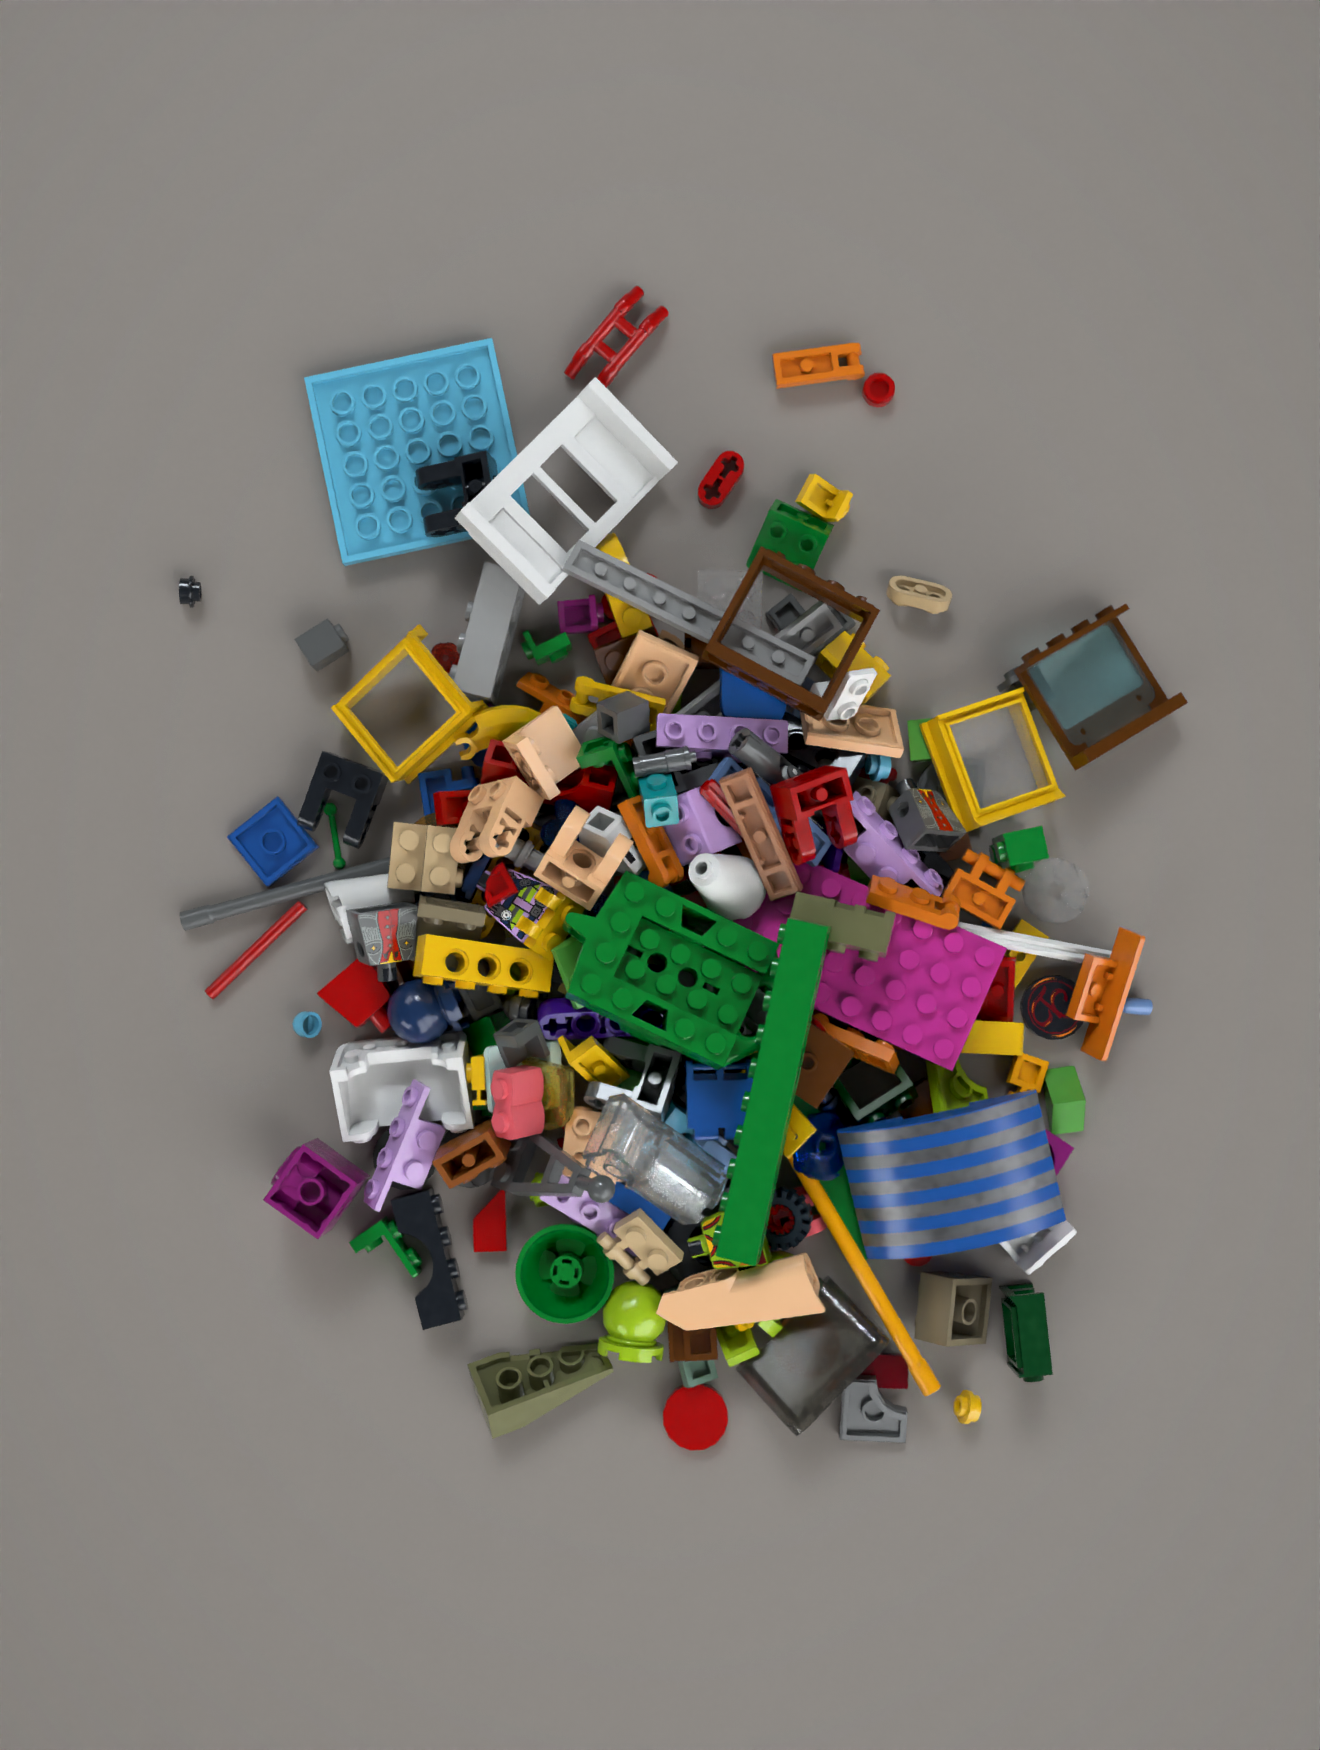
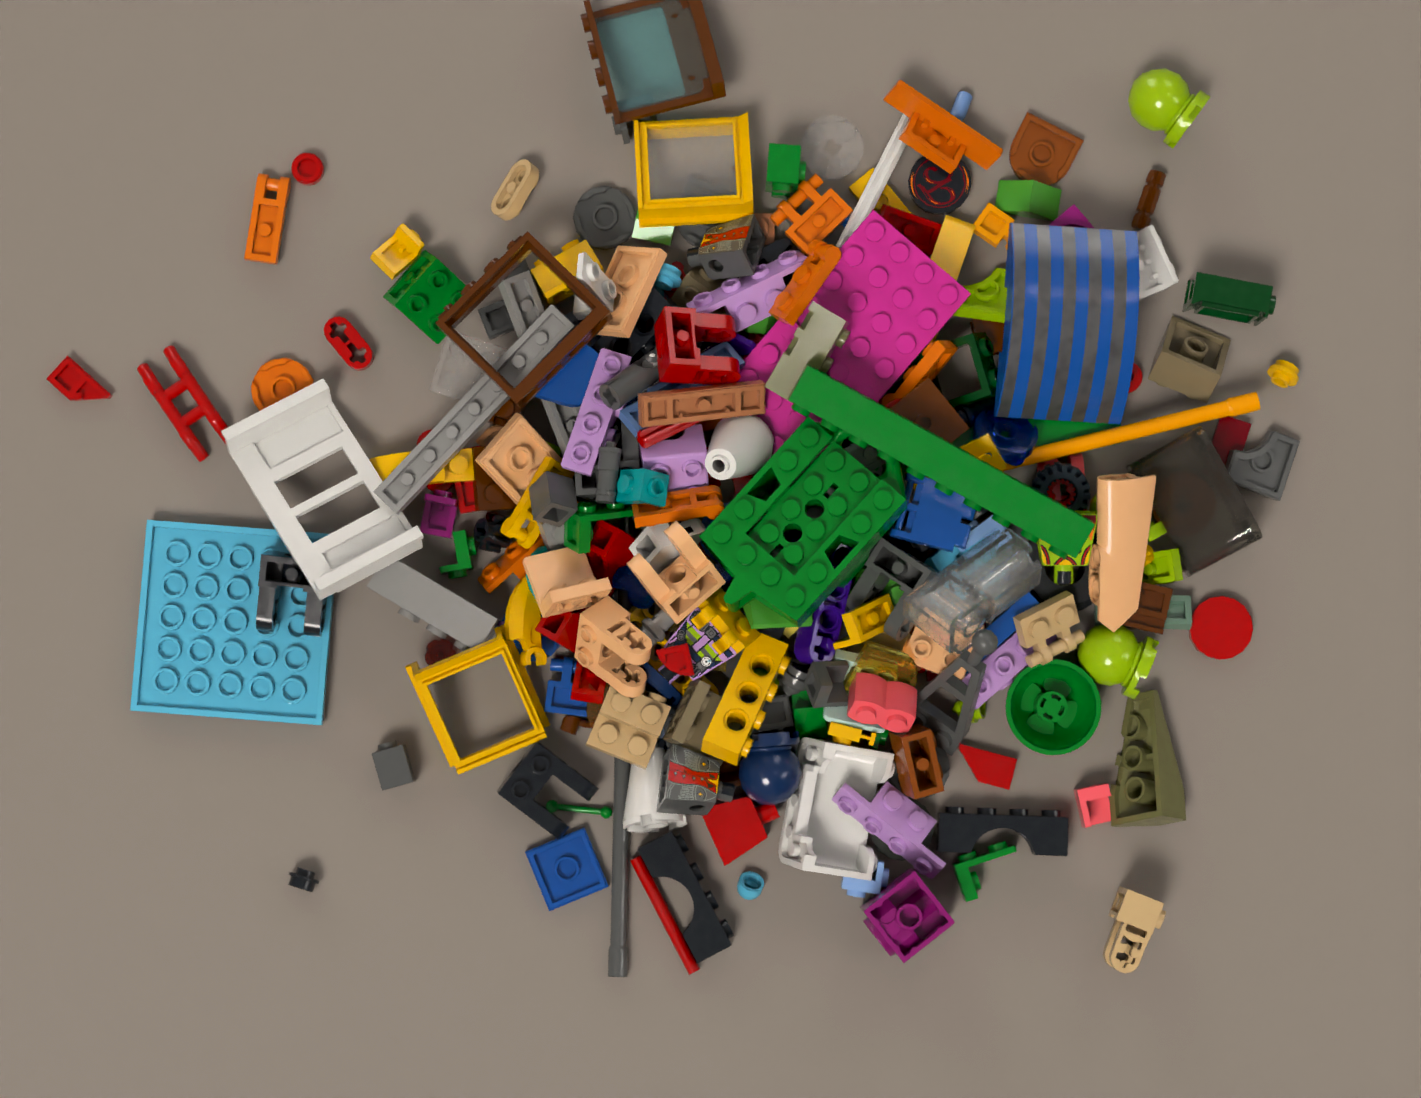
camera: 75 degrees left, 0 degrees up
none -> red tile [46,355,113,401]
none -> orange tile [251,358,314,411]
none -> black gear [474,513,513,553]
none -> reddish brown hand [560,715,596,735]
none -> dark grey tile [573,186,636,250]
none -> black arch [638,830,734,963]
none -> light blue bracket [841,859,889,898]
none -> dark orange tile [1009,112,1084,186]
none -> coral panel [1074,783,1111,828]
none -> tan brick [1103,886,1166,973]
none -> lime tile [1128,68,1210,149]
none -> reddish brown axle [1131,169,1166,231]

